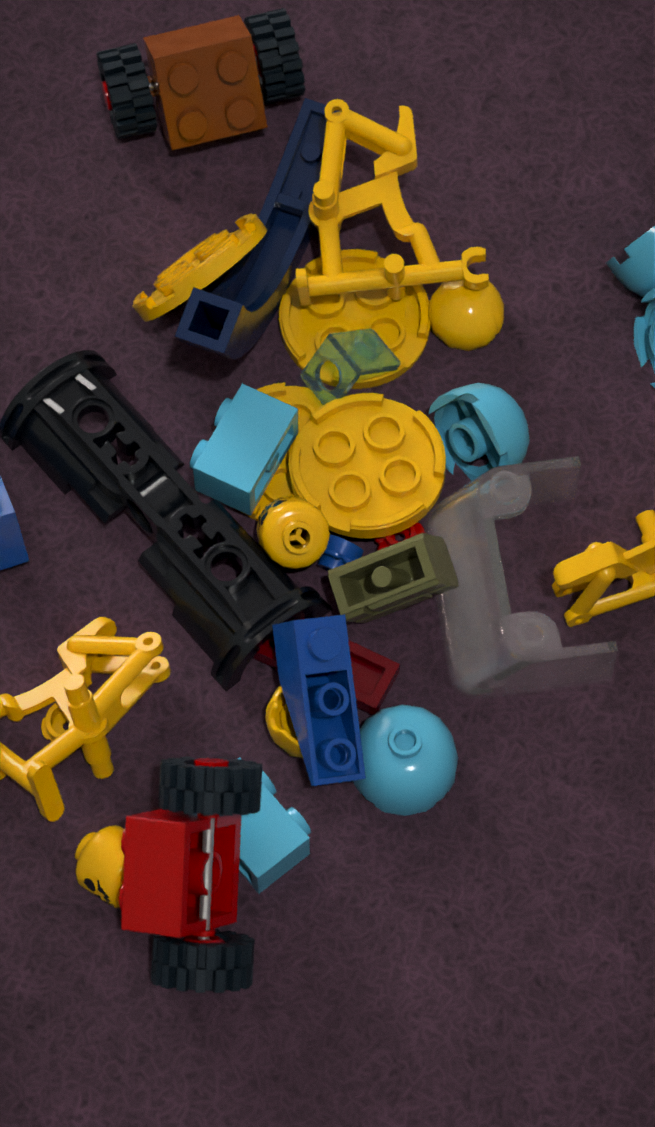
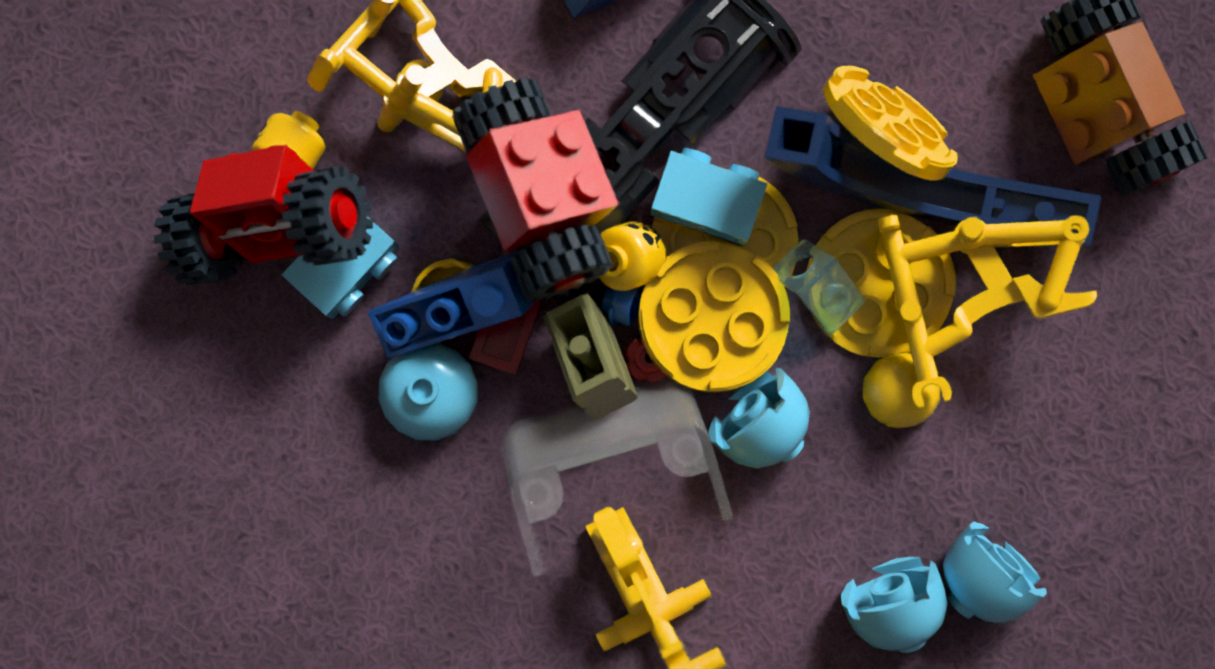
camera: 85 degrees right, 20 degrees up
none -> brick [451,78,619,302]

